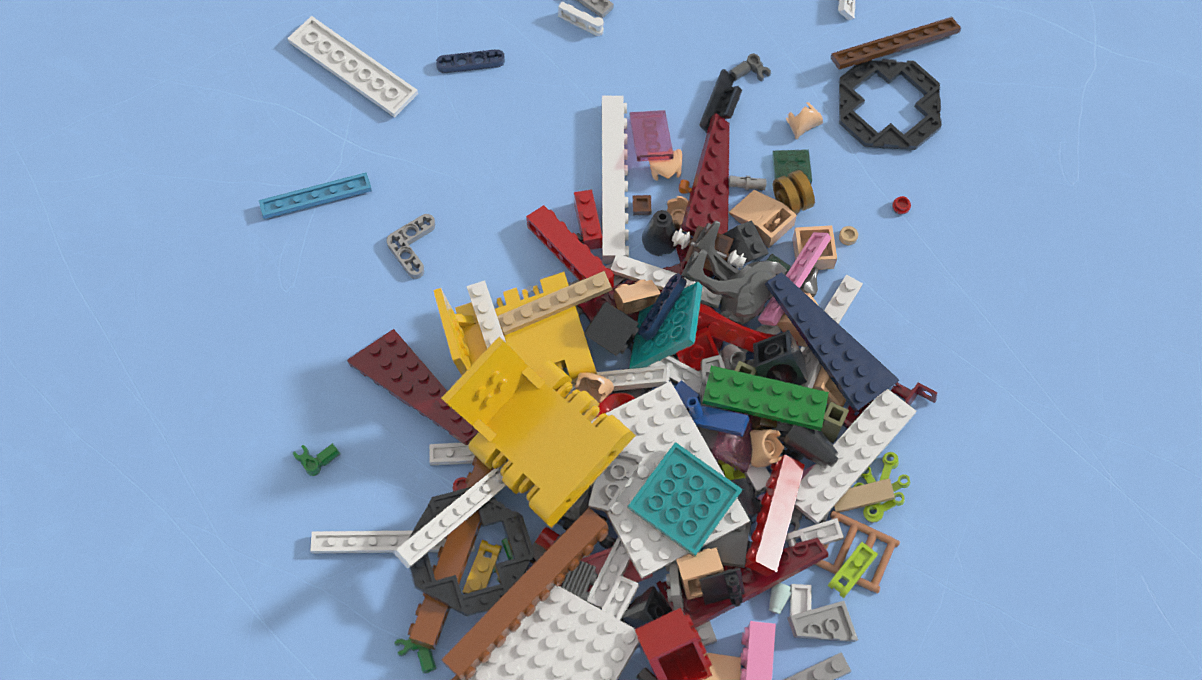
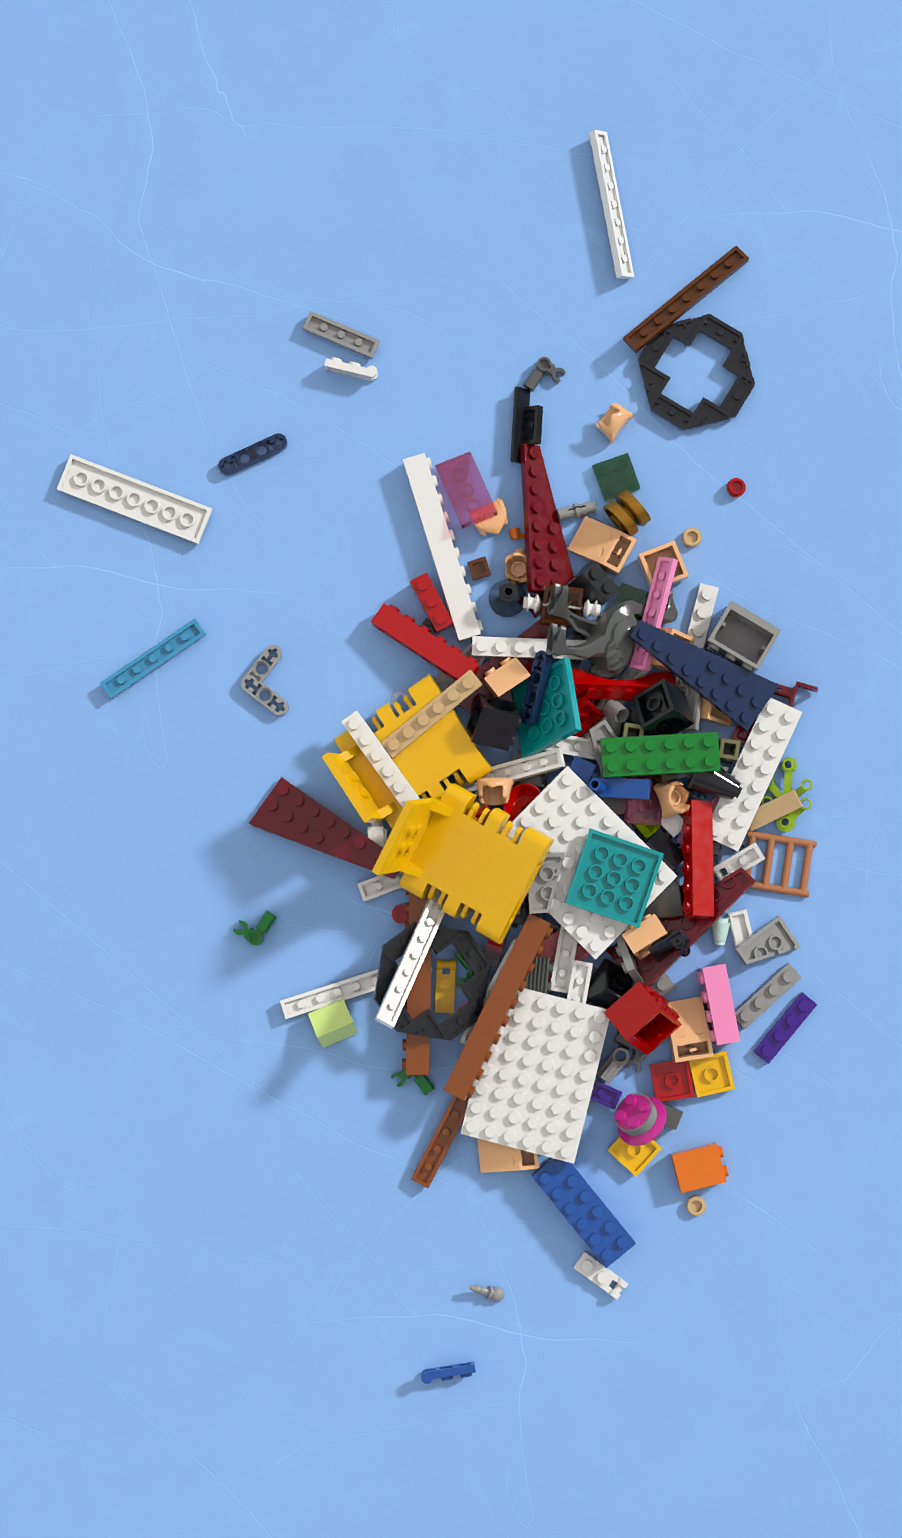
camera: 15 degrees left, 20 degrees up
lime plate [827,542,878,598] -> none
none -> yellowish green slope [308,998,358,1048]
none -> light grey container [704,601,781,673]

